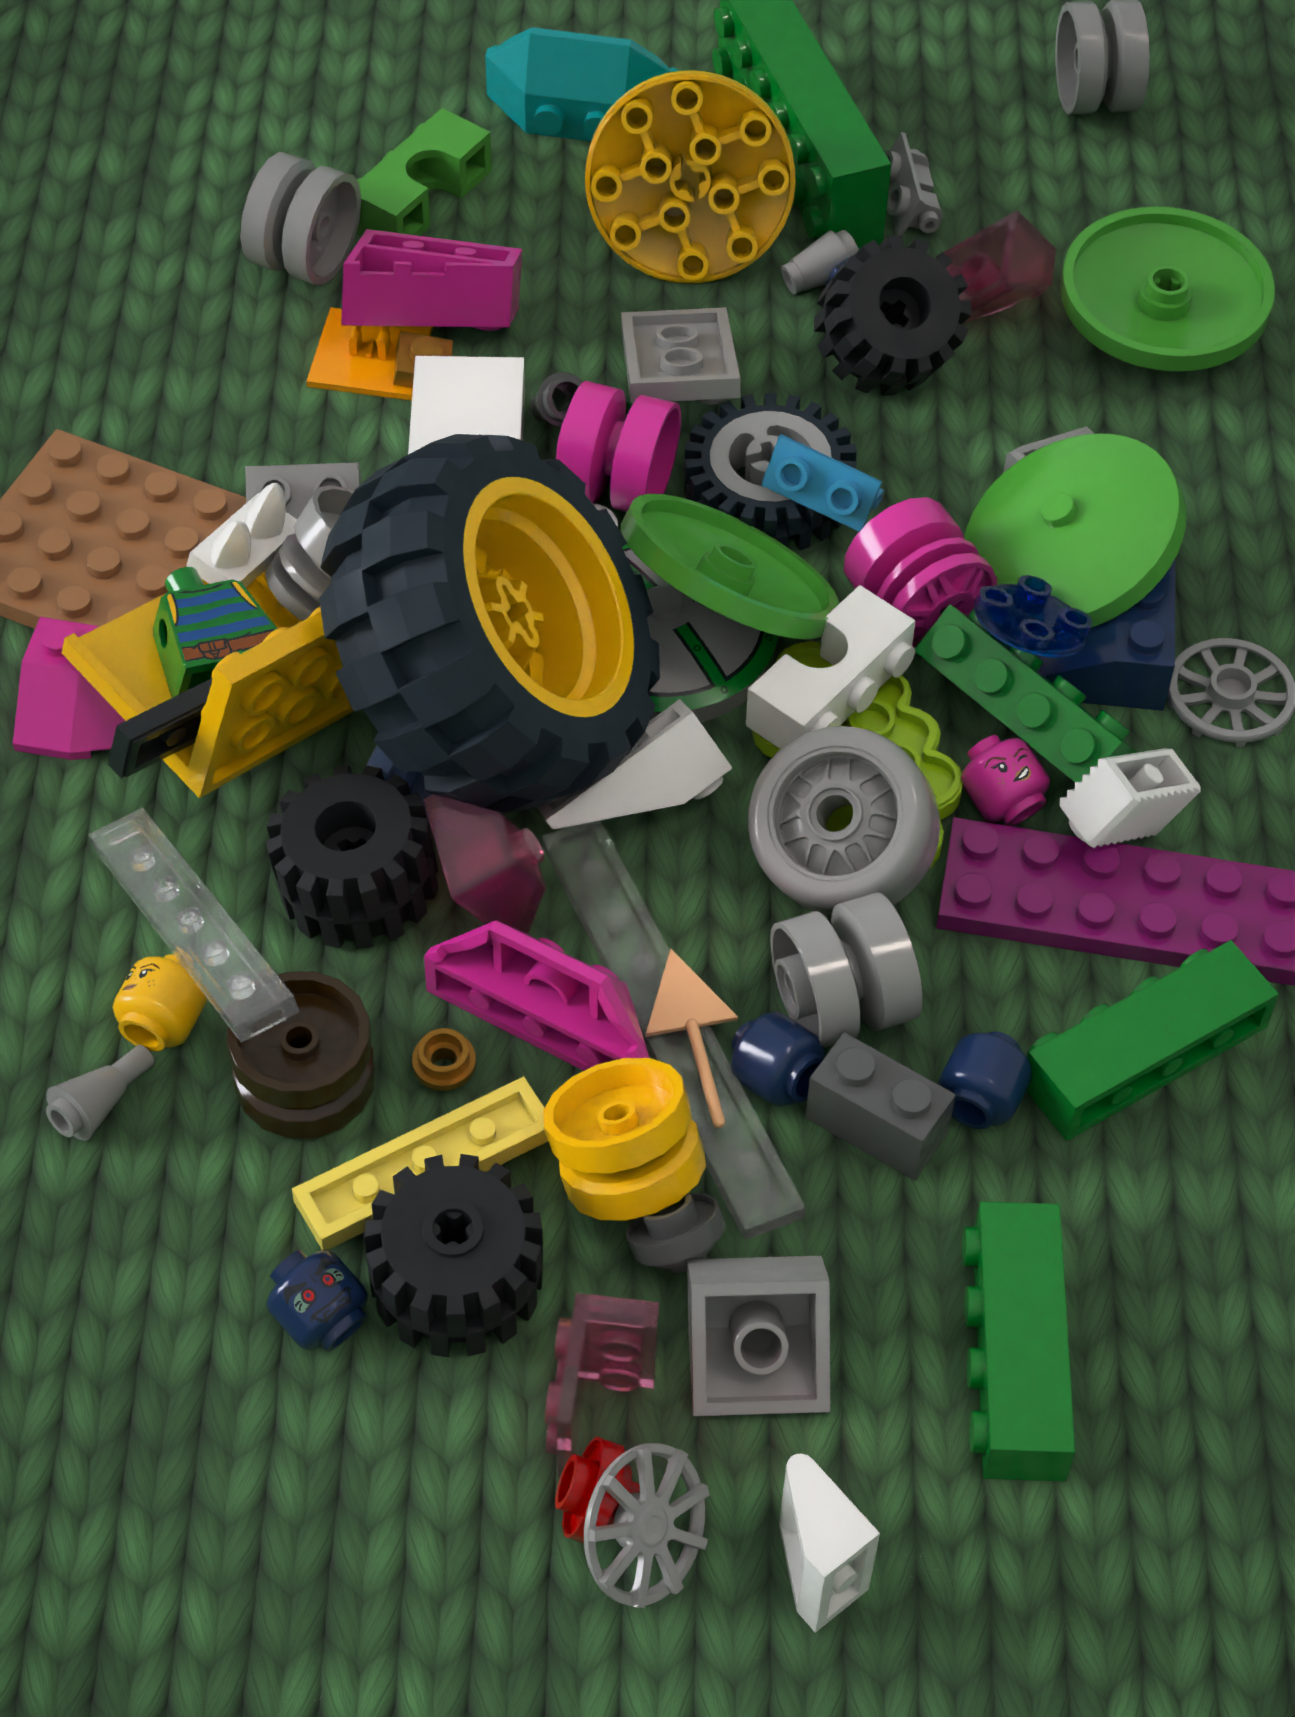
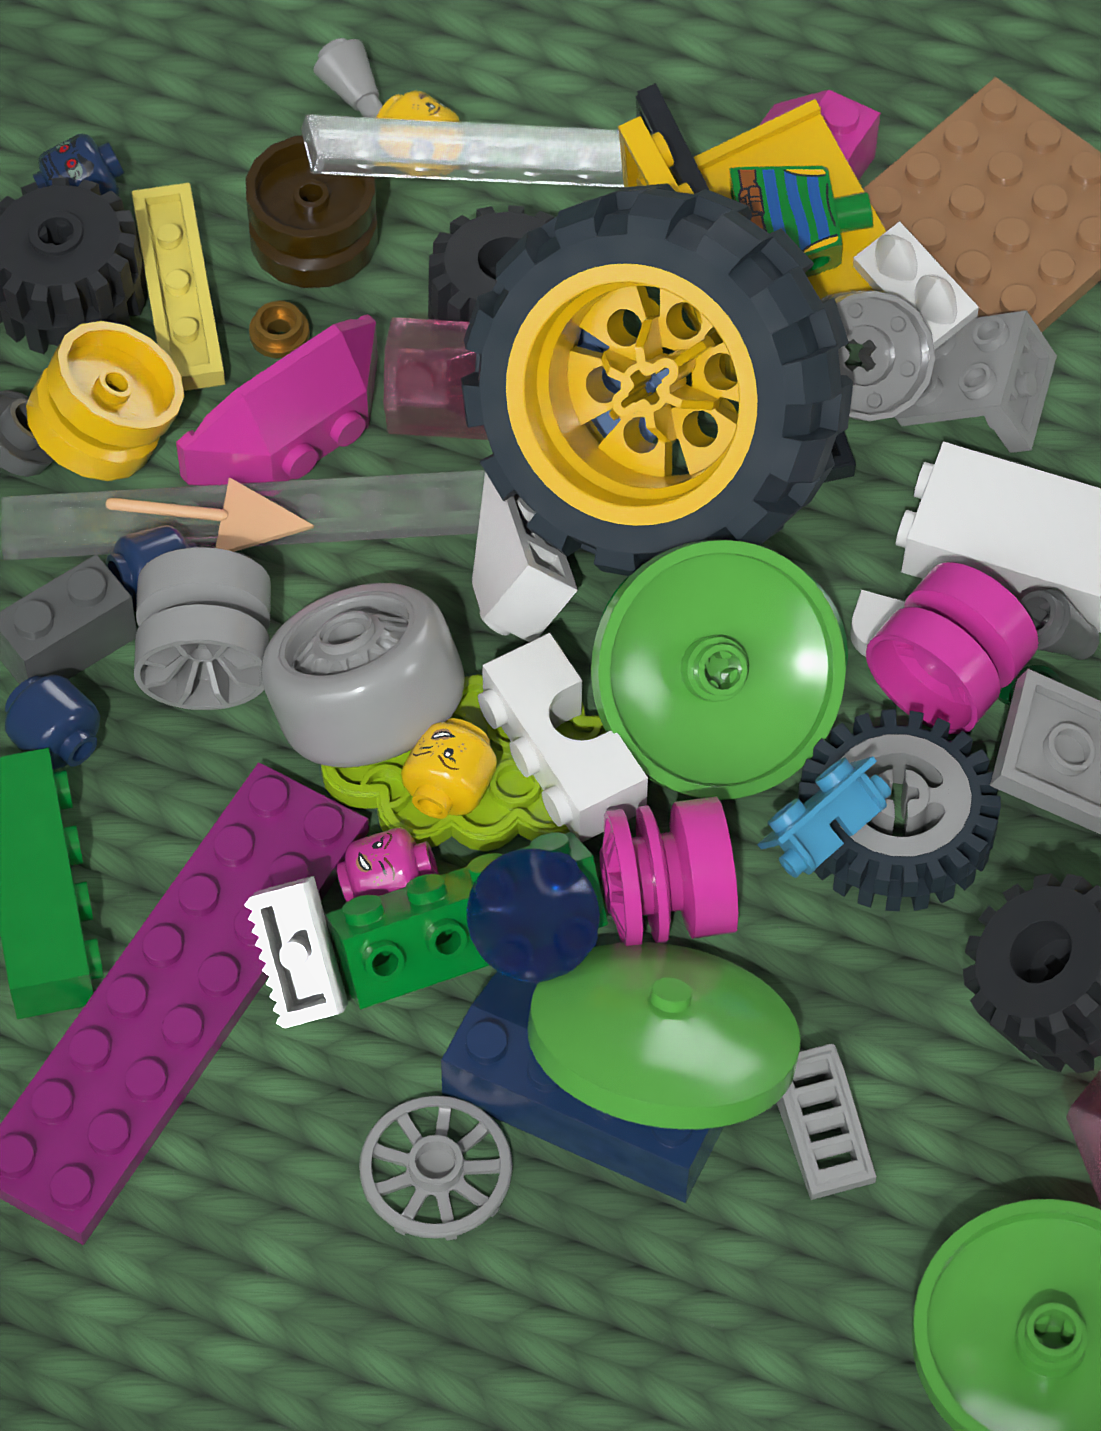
camera: 110 degrees right, 5 degrees up
none -> yellow head [401,718,497,819]

